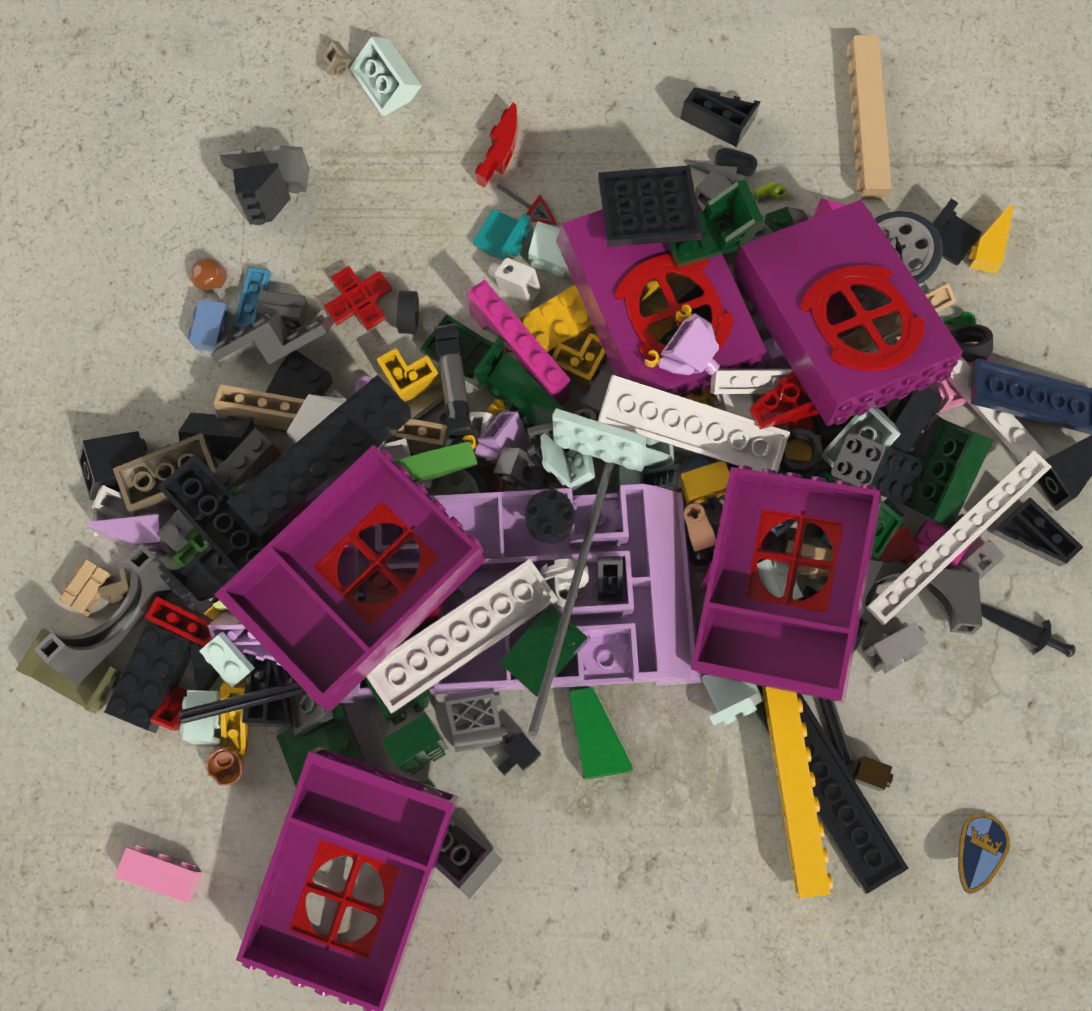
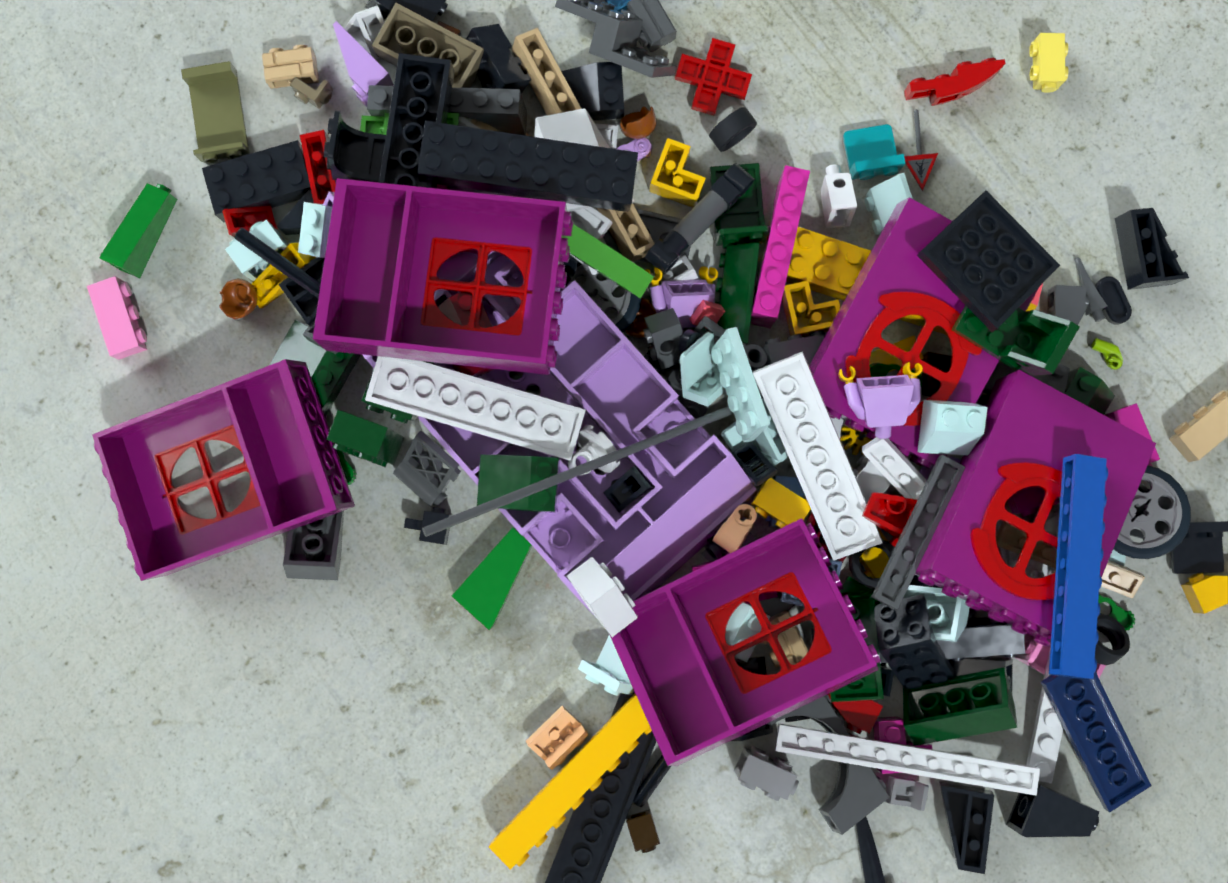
camera: 50 degrees right, 10 degrees up
dark grey arch [34,544,172,685] -> none
black brick [525,488,574,544] -> none
none -> green slope [99,183,178,279]
none -> light nougat bracket [526,705,588,770]
none -> white brick [567,557,638,637]
none -> dark orange hair [620,106,657,140]
none -> coral plate [690,300,725,329]
none -> dark grey plate [871,455,966,610]
none -> light aqua slope [917,400,987,455]
none -> light yellow brick [1029,33,1069,93]
none -> blue brick [1049,454,1108,679]

